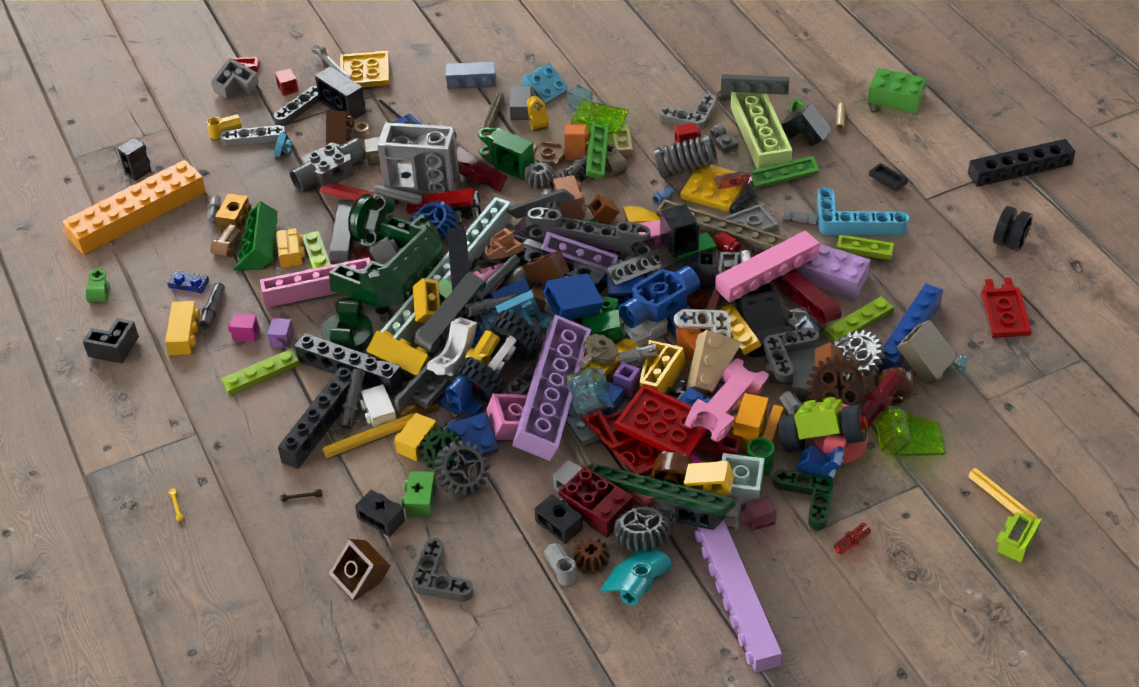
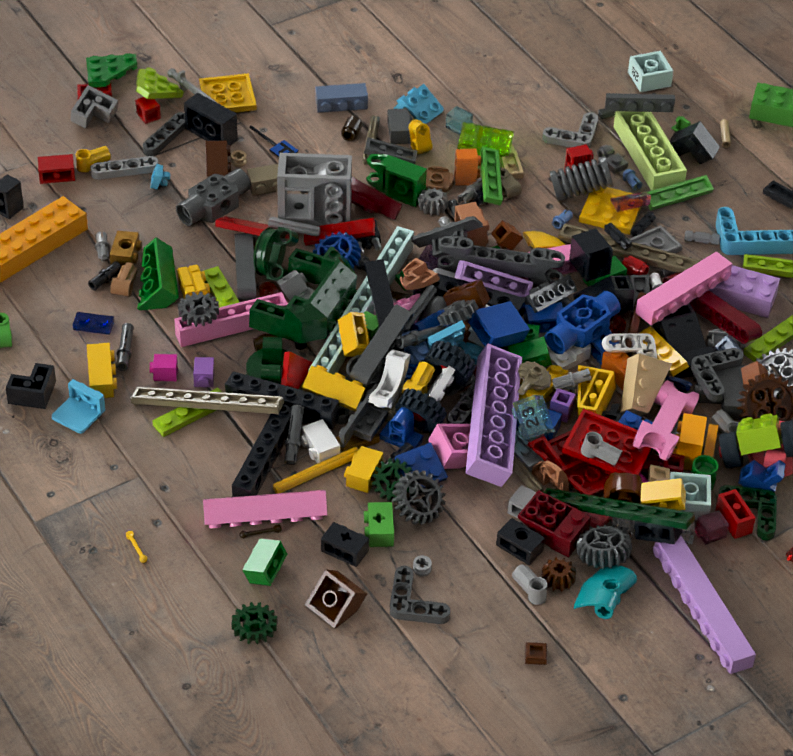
camera: 10 degrees left, 0 degrees up
none -> red brick [38,154,75,184]
none -> medium azure bracket [52,379,105,434]
none -> green plate [86,53,137,88]
none -> black pin [88,261,121,291]
none -> dark tan tile [130,387,284,414]
none -> lime plate [136,67,184,99]
none -> dark grey gear [178,291,219,327]
none -> bright pink brick [203,490,327,528]
none -> dark green gear [231,602,277,644]
none -> green brick [242,538,288,586]
none -> red tile [281,351,313,389]
none -> dark brown brick [341,116,363,141]
none -> dark grey plate [364,137,417,164]
none -> light grey bush [413,556,432,576]
none -> dark grey gear [437,299,478,326]
none -> reddish brown tile [525,642,547,665]
none -> nougat brick [532,461,569,491]
none -> light grey piece [581,432,623,466]
none -> black axle [604,223,632,250]
none -> medium blue pin [622,169,643,191]
none -> light aqua brick [628,51,673,92]
none -> tan plate [648,464,670,482]
none -> dark blue piece [665,376,692,393]
none -> red brick [715,489,756,539]

